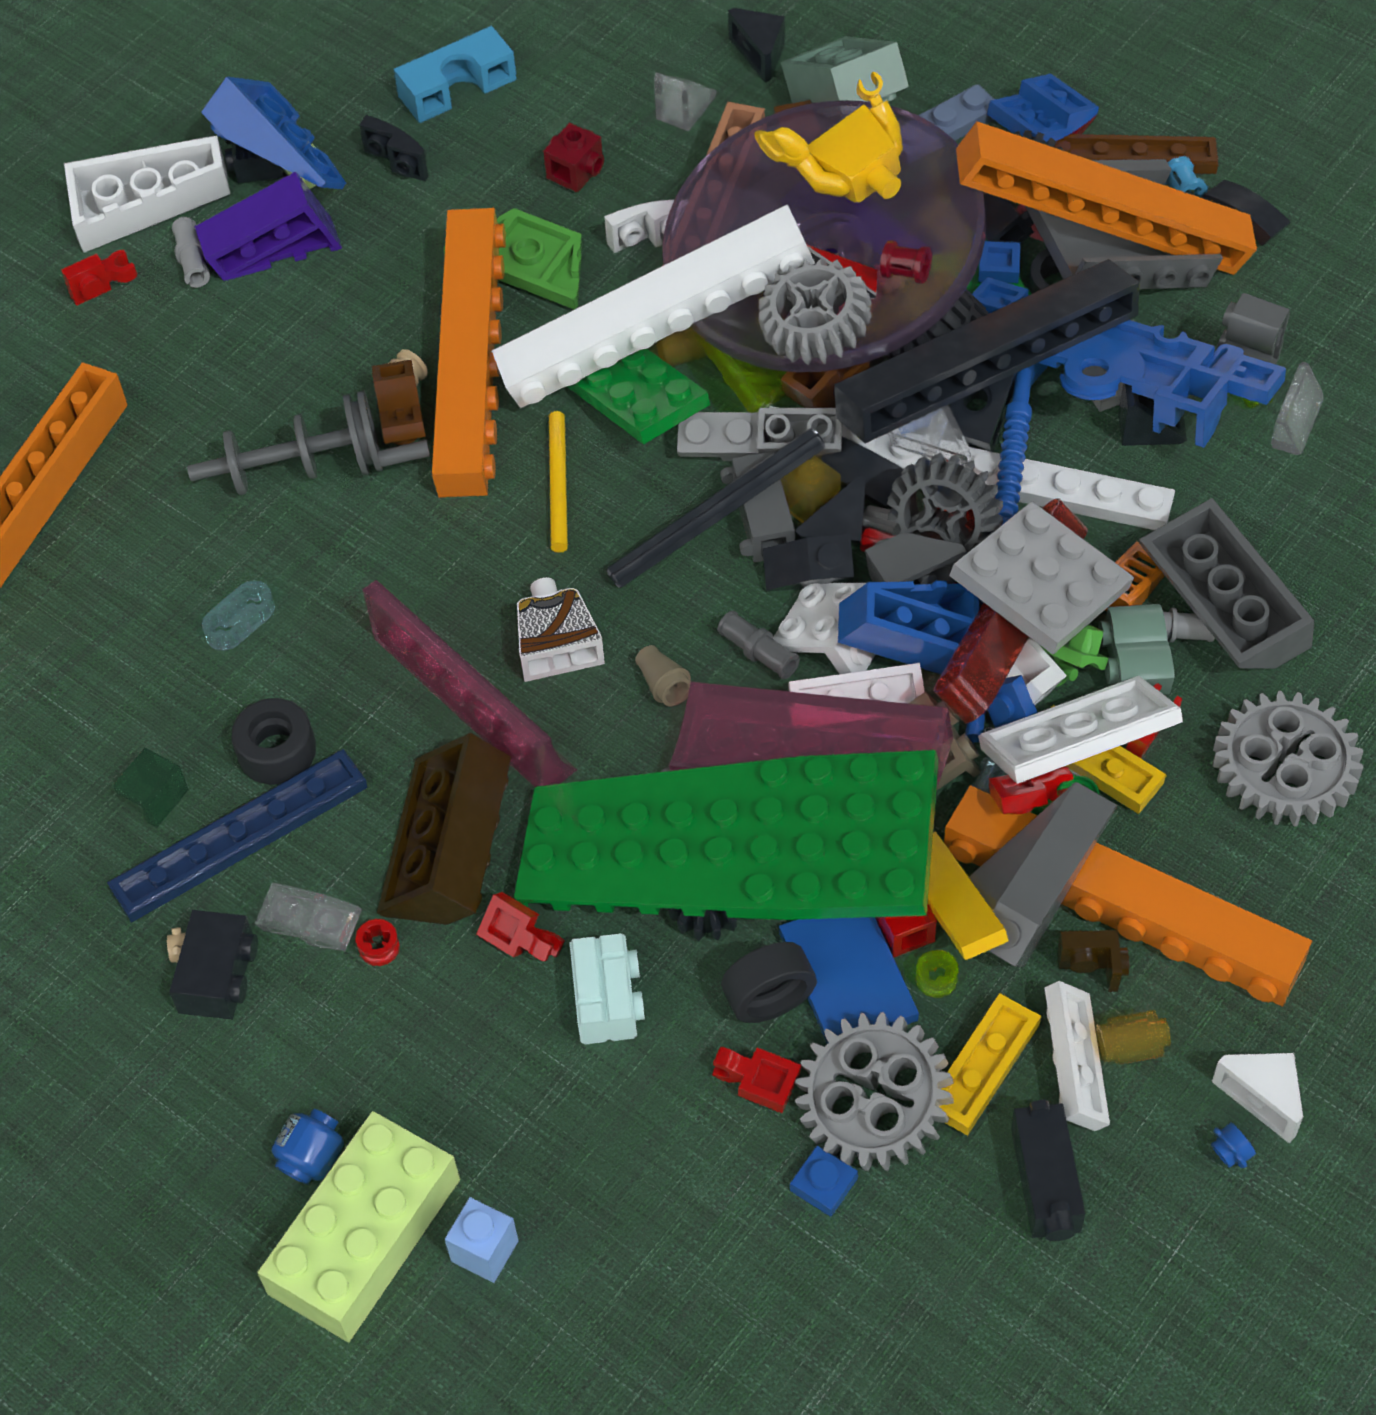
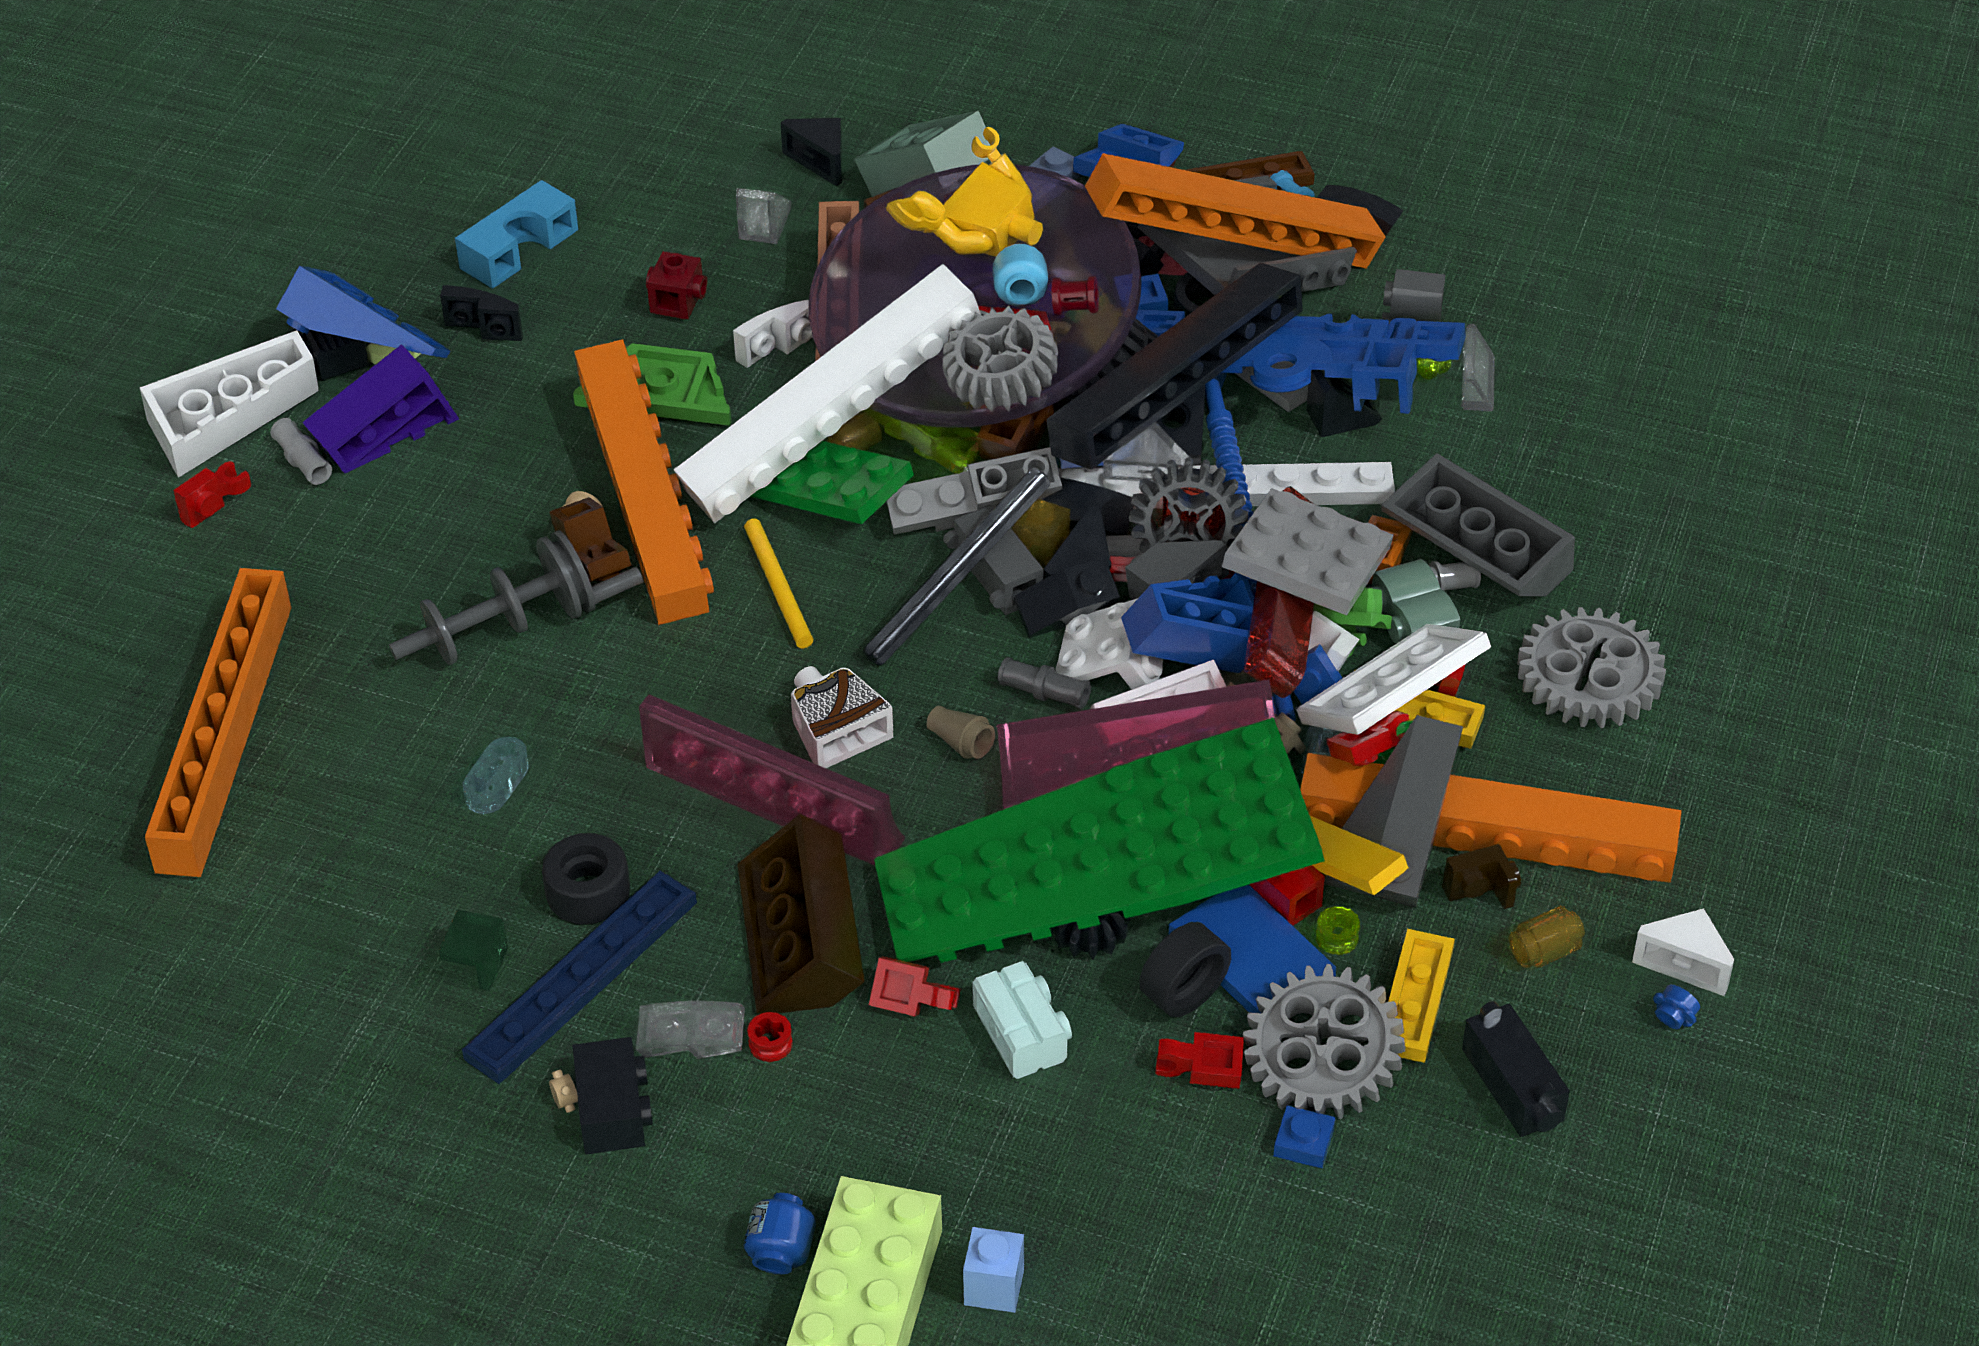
camera: 20 degrees left, 10 degrees down
white plate [1045,981,1110,1131] -> none
none -> medium azure head [993,244,1048,307]

